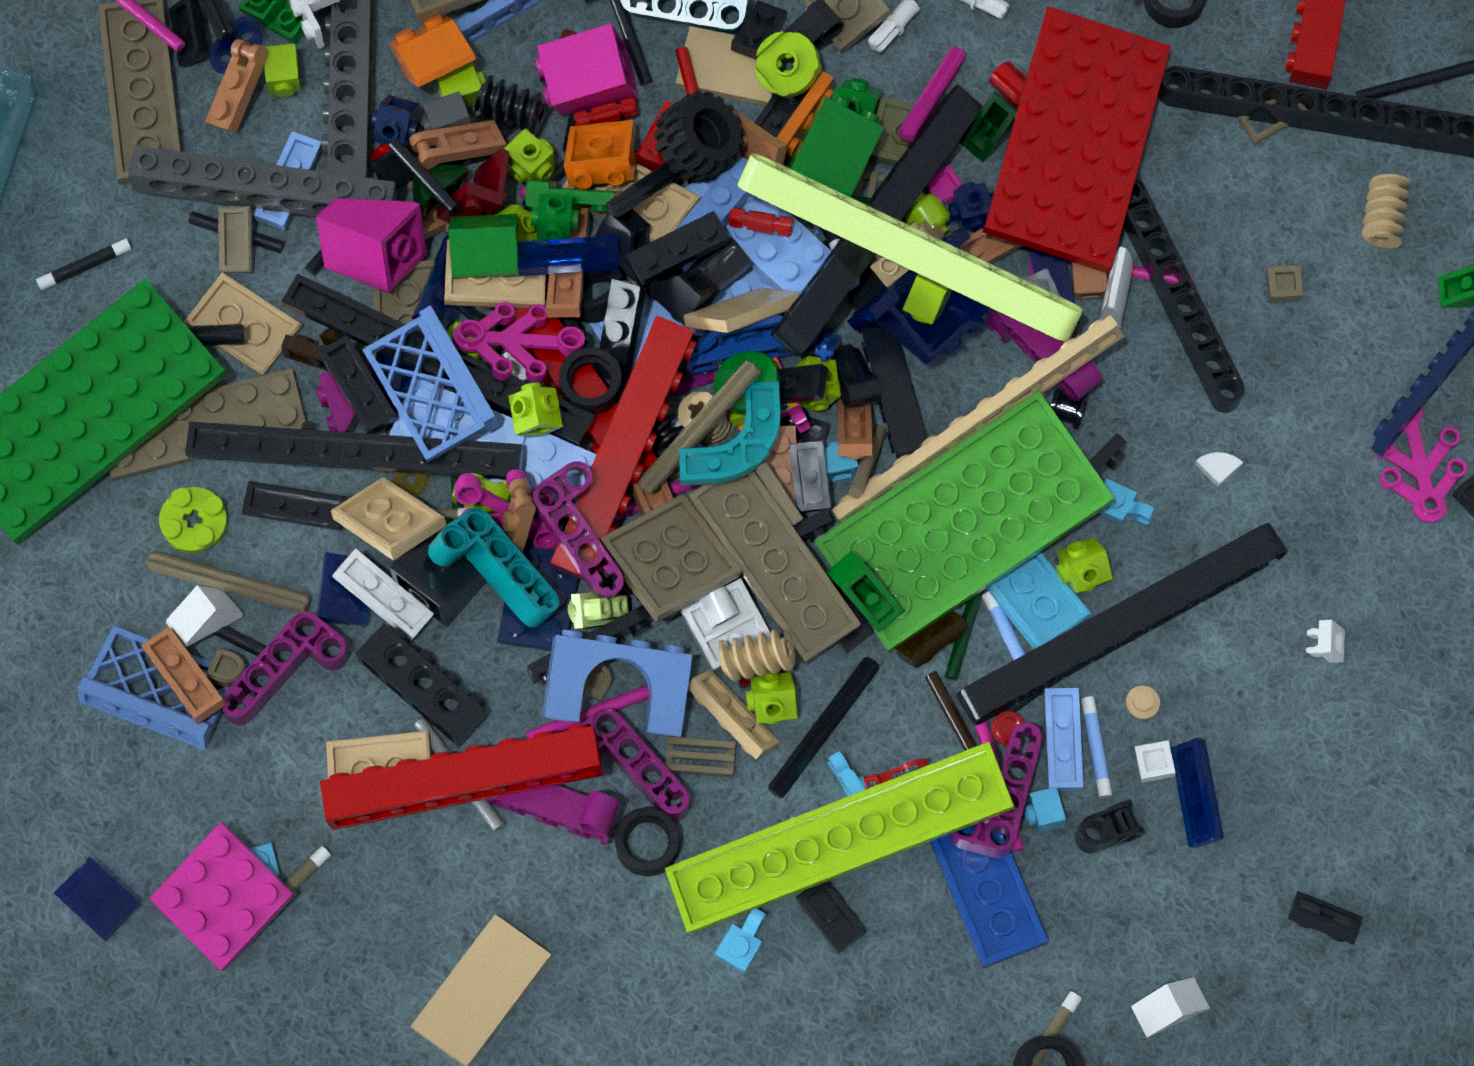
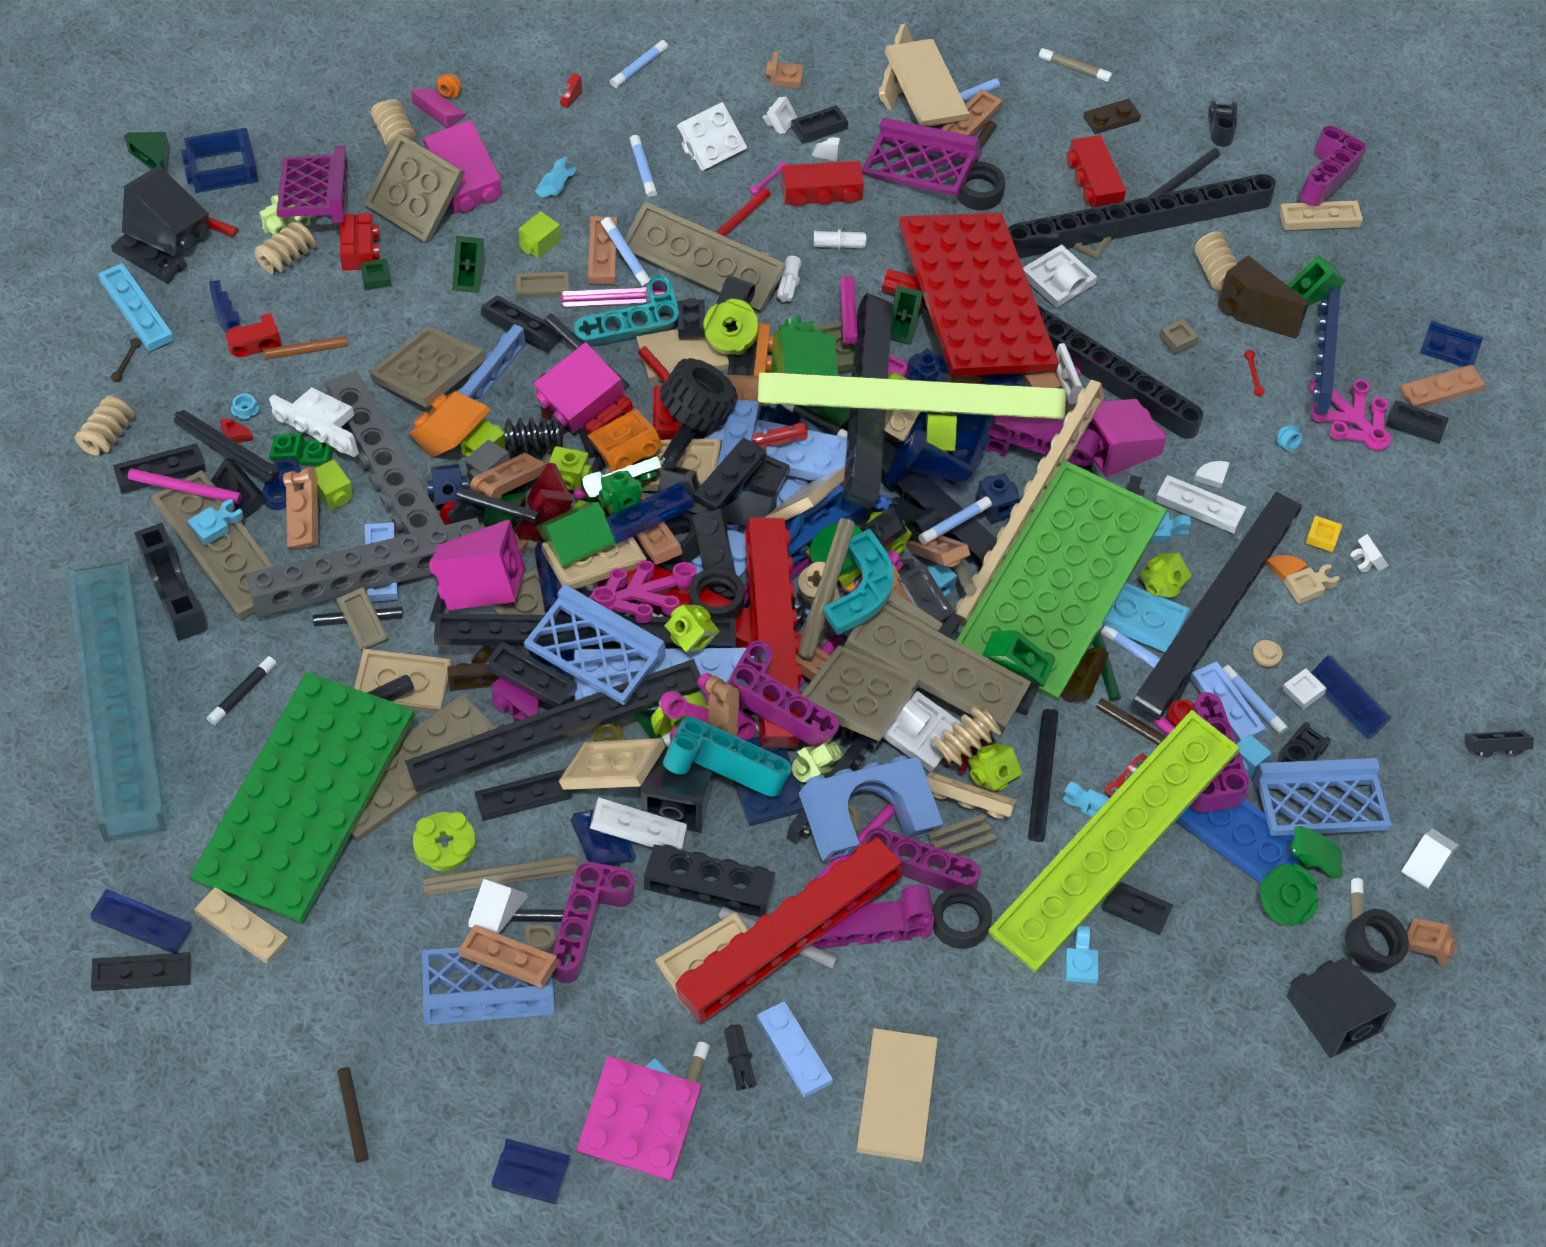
camera: 30 degrees left, 15 degrees down
none -> black arch [134,523,206,641]
none -> medium azure plate [187,499,243,546]
none -> black axle [724,1024,757,1090]
none -> light blue plate [756,1001,833,1098]
none -> light blue bar [918,496,992,545]
none -> dark blue brick [975,473,1020,523]
none -> white plate [1023,244,1097,308]
none -> dark pink slope [1087,399,1166,478]
none -> white plate [1155,475,1246,534]
none -> dark brown slope [1218,255,1309,339]
none -> red hinge [1244,350,1265,397]
none -> medium blue fence [1253,758,1392,836]
none -> green tile [1260,864,1319,926]
none -> orange tile [1266,555,1308,582]
none -> medium azure plate [1277,425,1303,452]
none -> tan plate [1284,564,1340,605]
none -> green slope [1291,826,1343,879]
none -> yellow plate [1306,515,1342,552]

